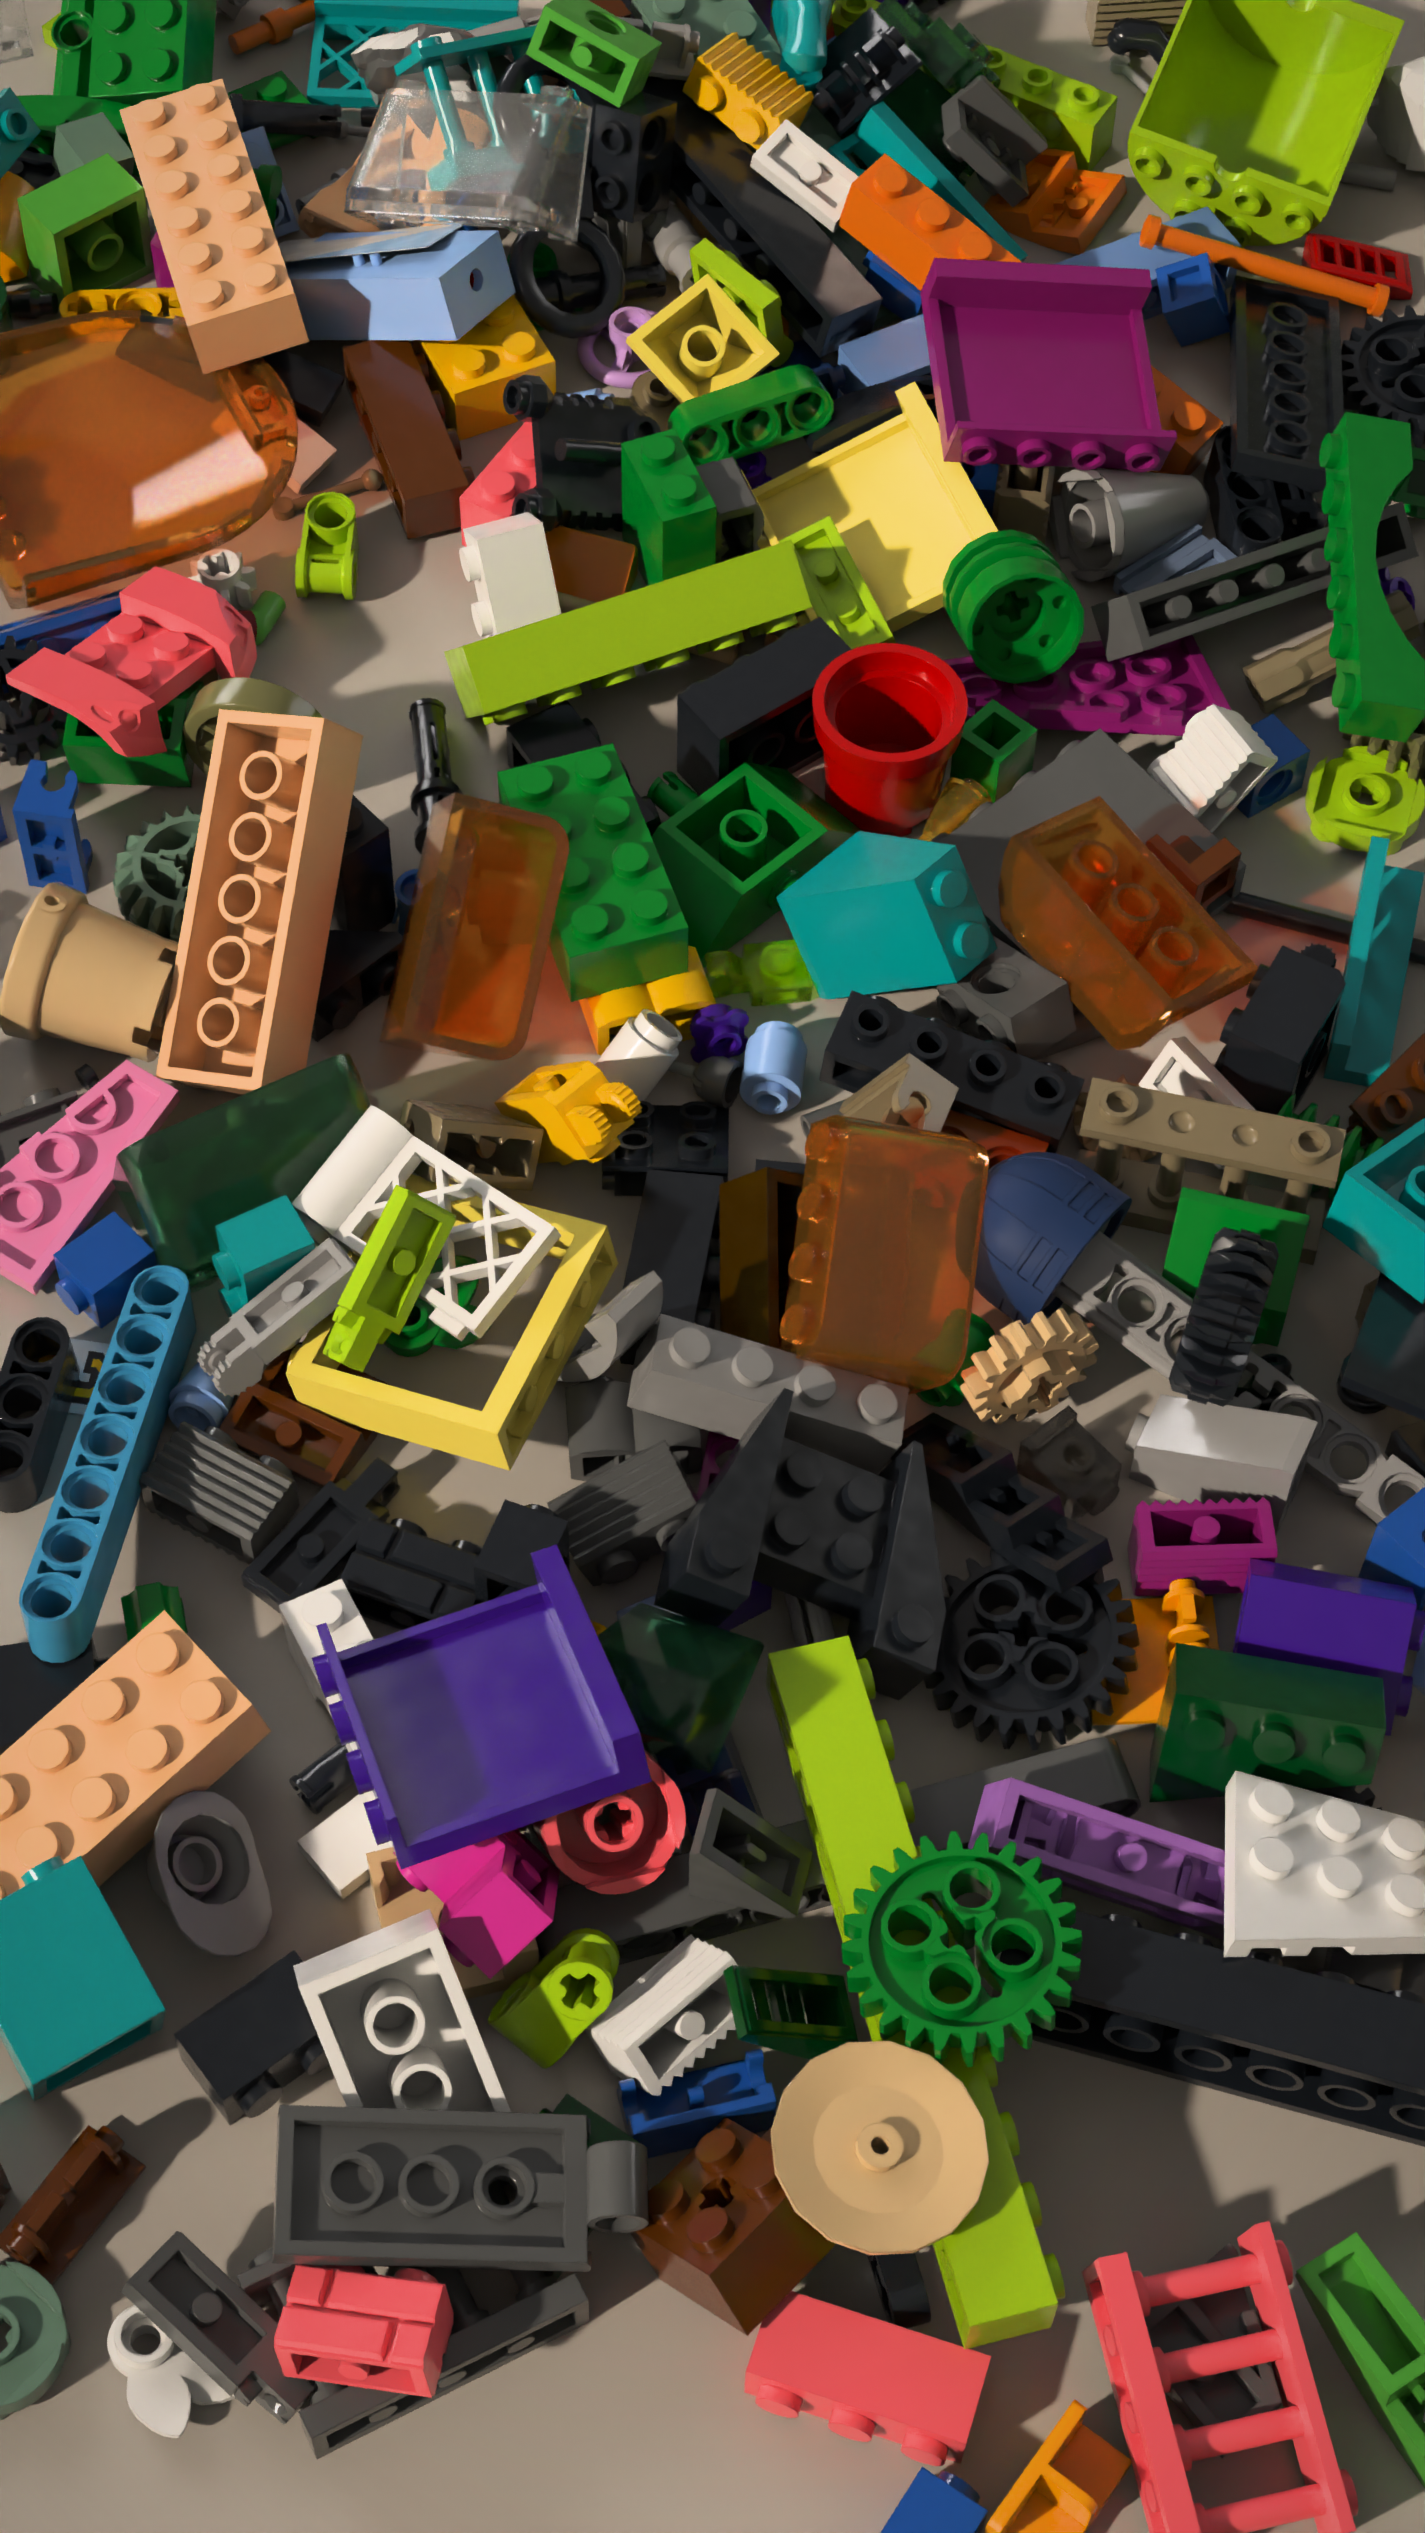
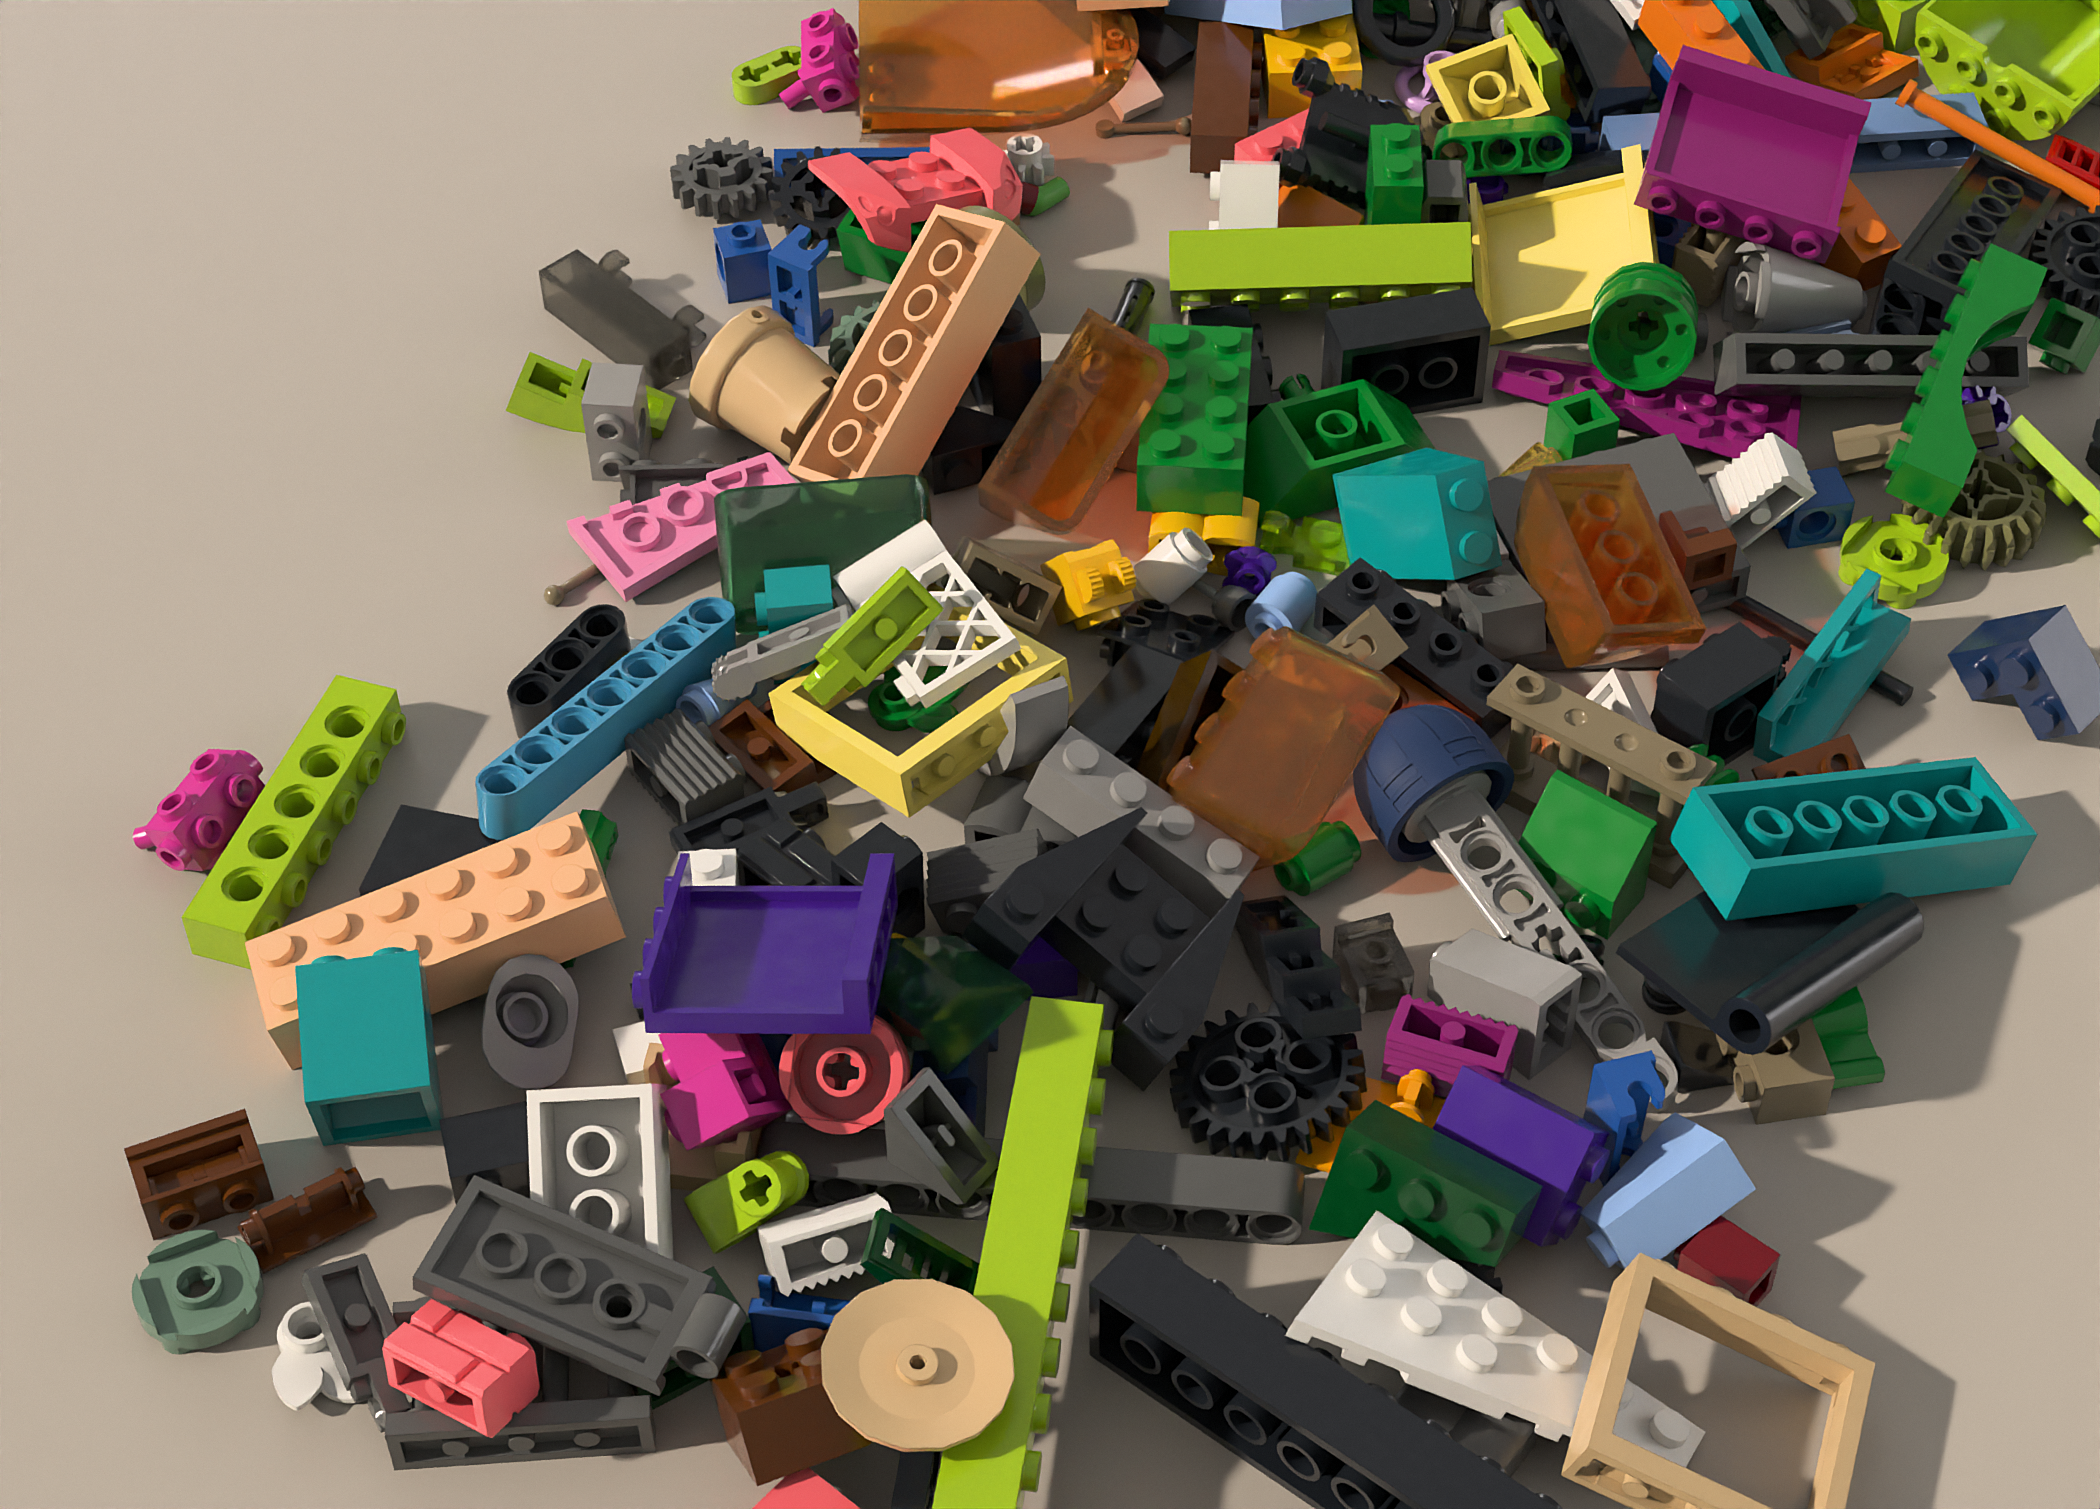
camera: 25 degrees right, 10 degrees down
blue brick [53,1211,157,1329] -> none
lime piece [295,492,359,600] -> none
lime plate [779,515,896,649] -> none
red piece [812,643,968,837] -> none
green gear [841,1831,1082,2067] -> none
tan gear [959,1308,1100,1425] -> none
medium lavender brick [967,1777,1225,1940] -> none
blue brick [1156,252,1230,347] -> none
black gear [1169,1227,1279,1407] -> none

